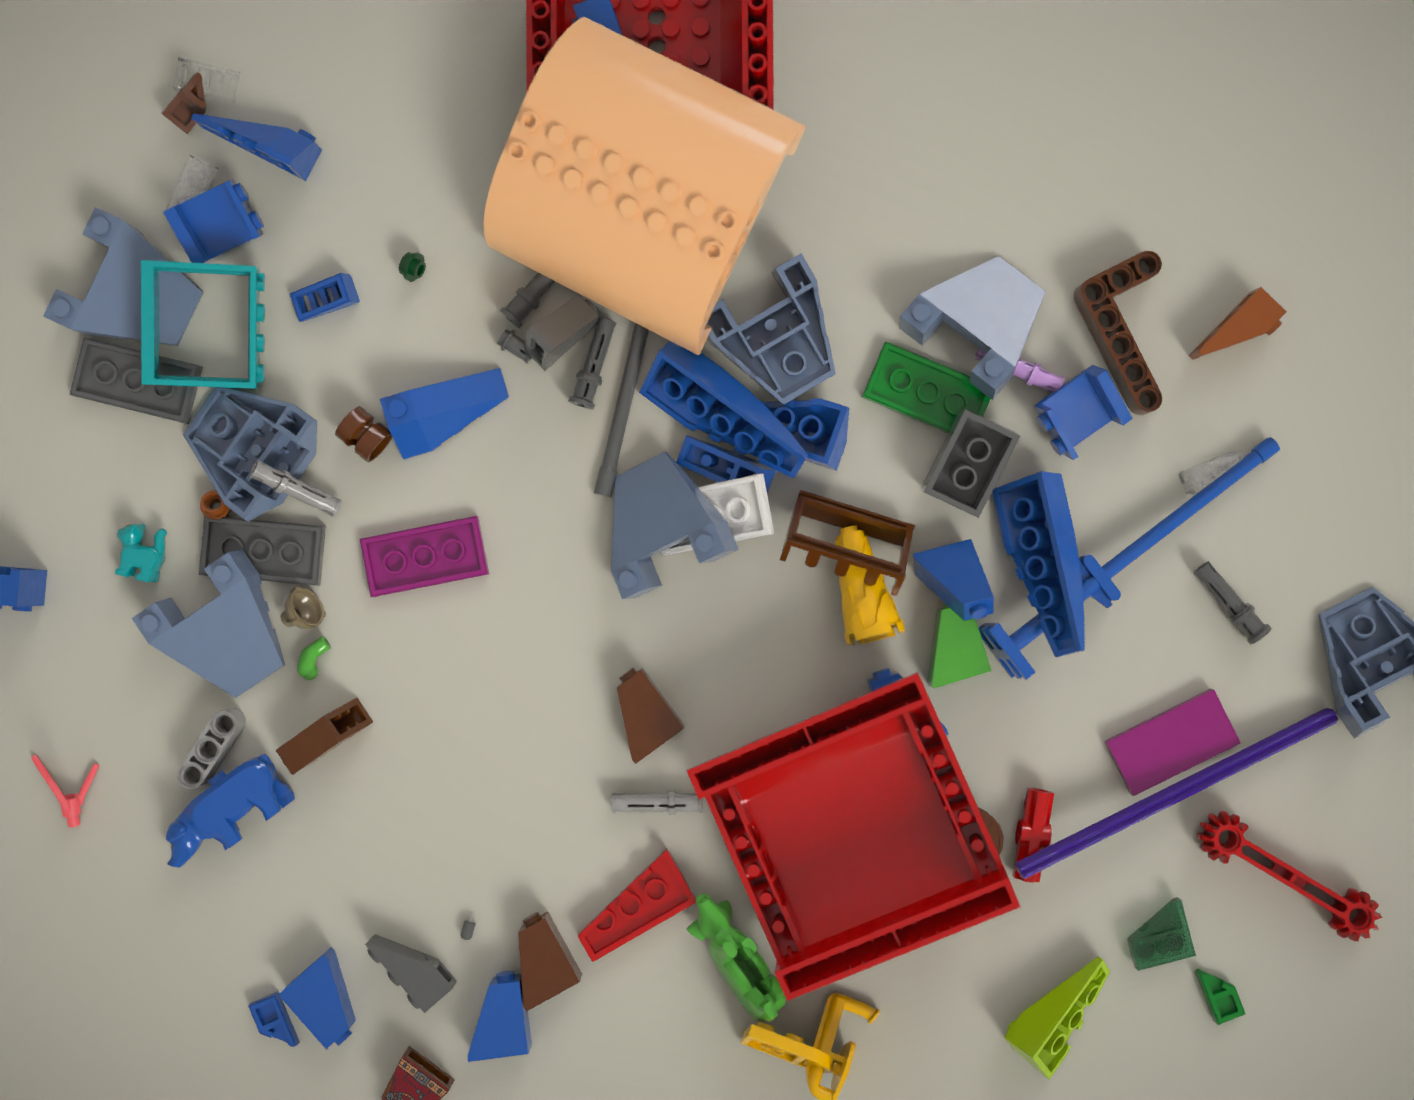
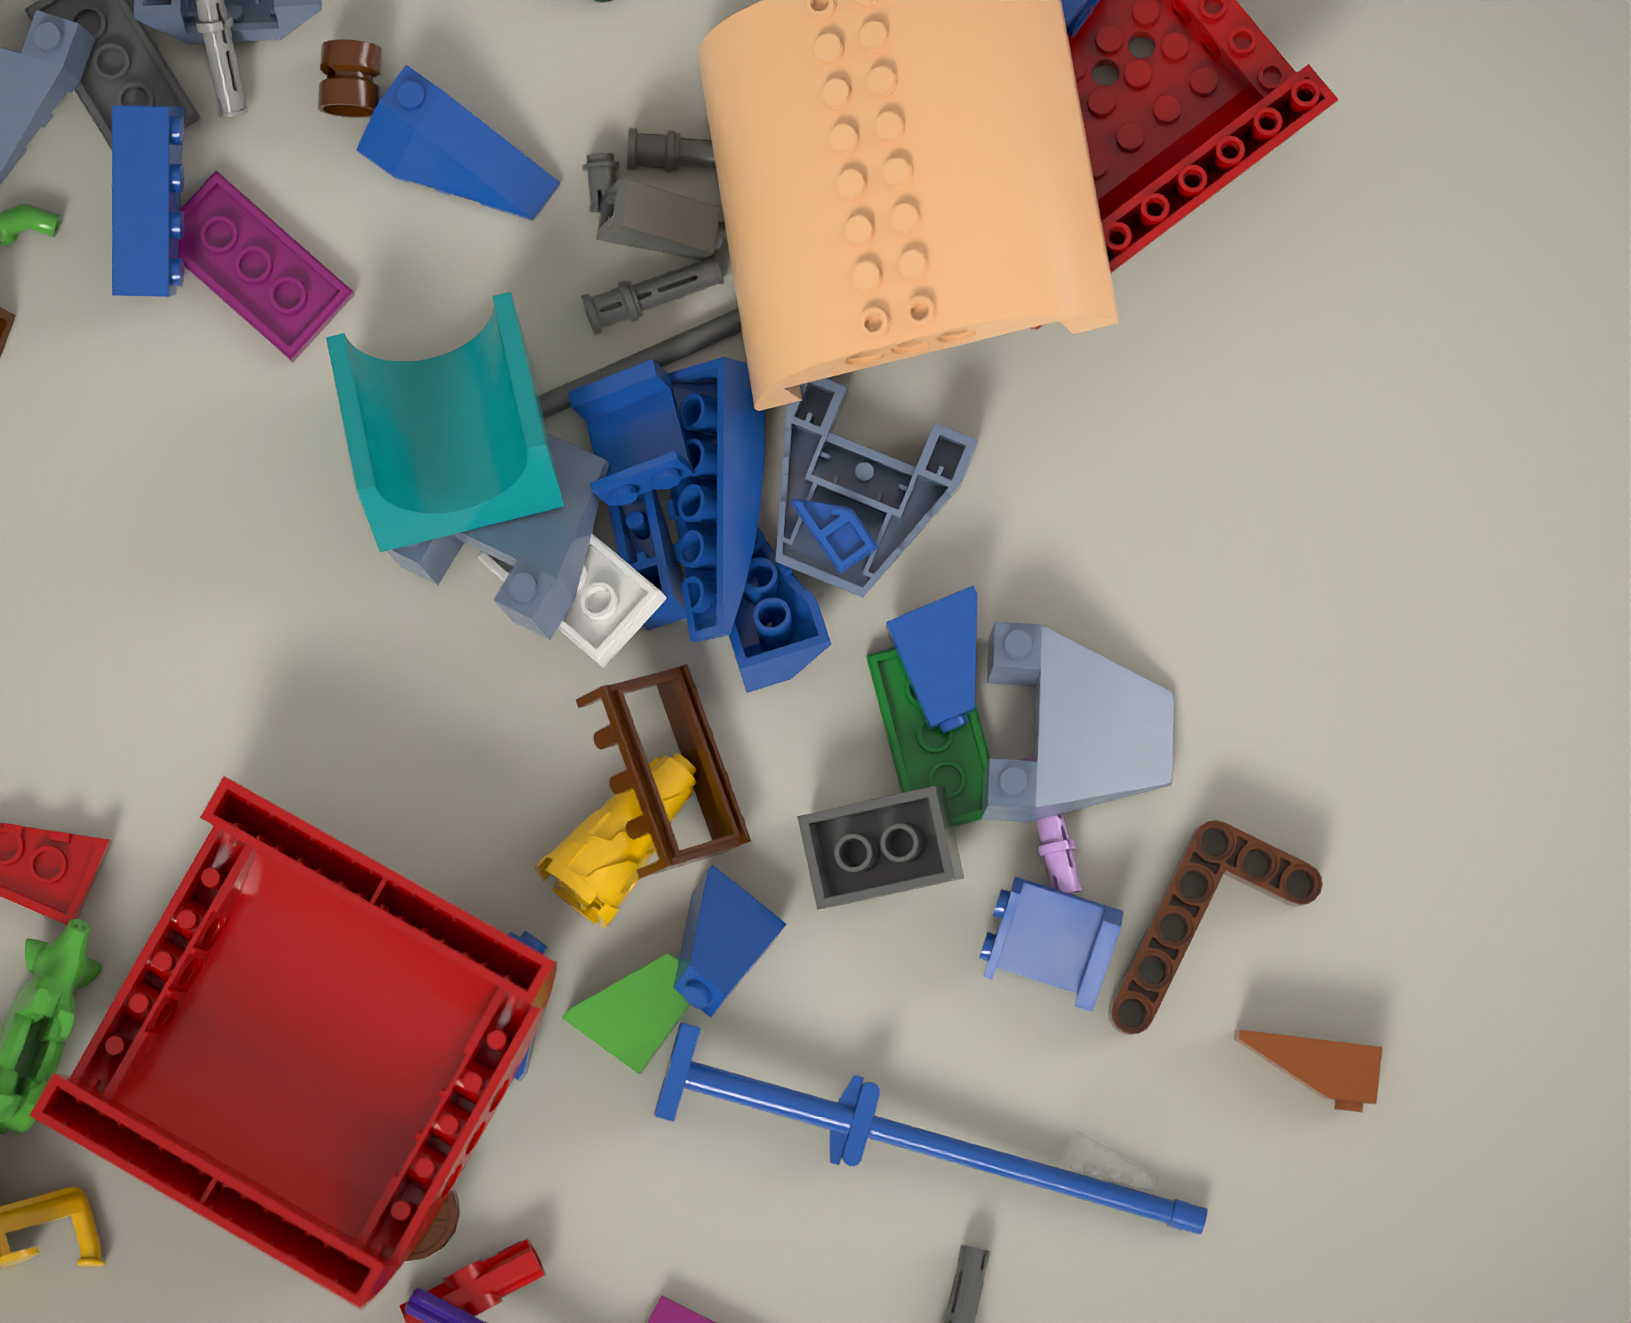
camera: 55 degrees right, 5 degrees down
dark tan piece [280,586,326,629] -> none
light grey pin [612,791,703,815] -> none
reddish brown slope [617,667,685,764] -> none
blue wedge [992,471,1085,657] -> none
none -> blue wedge [112,105,184,297]
none -> teal piece [326,291,564,552]
none -> blue panel [568,359,694,506]
none -> blue tile [790,498,879,575]
none -> blue slope [886,585,977,734]

